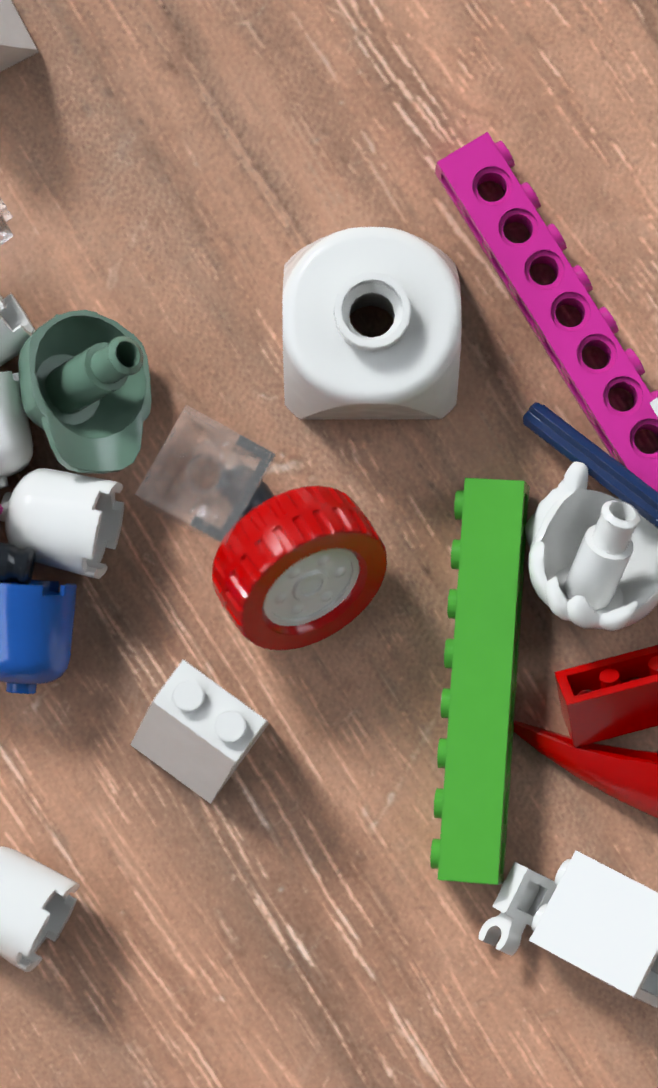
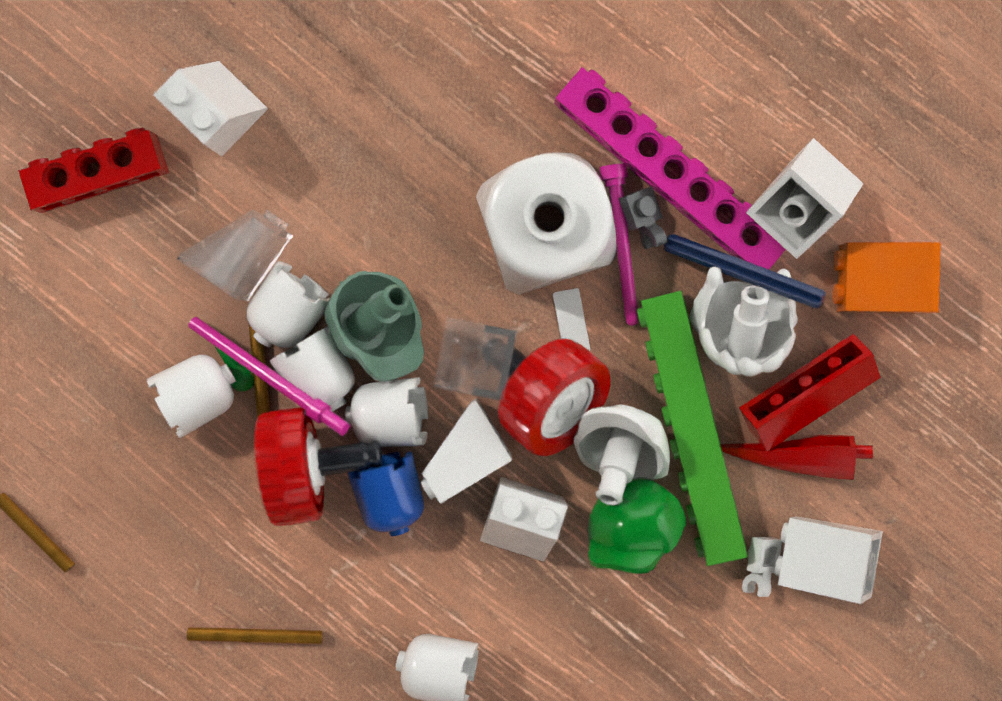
camera: 15 degrees left, 5 degrees up
none -> white slope [421,398,512,504]
none -> white sticker [553,288,590,351]
none -> white piece [574,405,670,505]
none -> green piece [587,477,686,574]
none -> dark pink piece [600,163,639,326]
none -> dark grey plate [619,186,667,249]

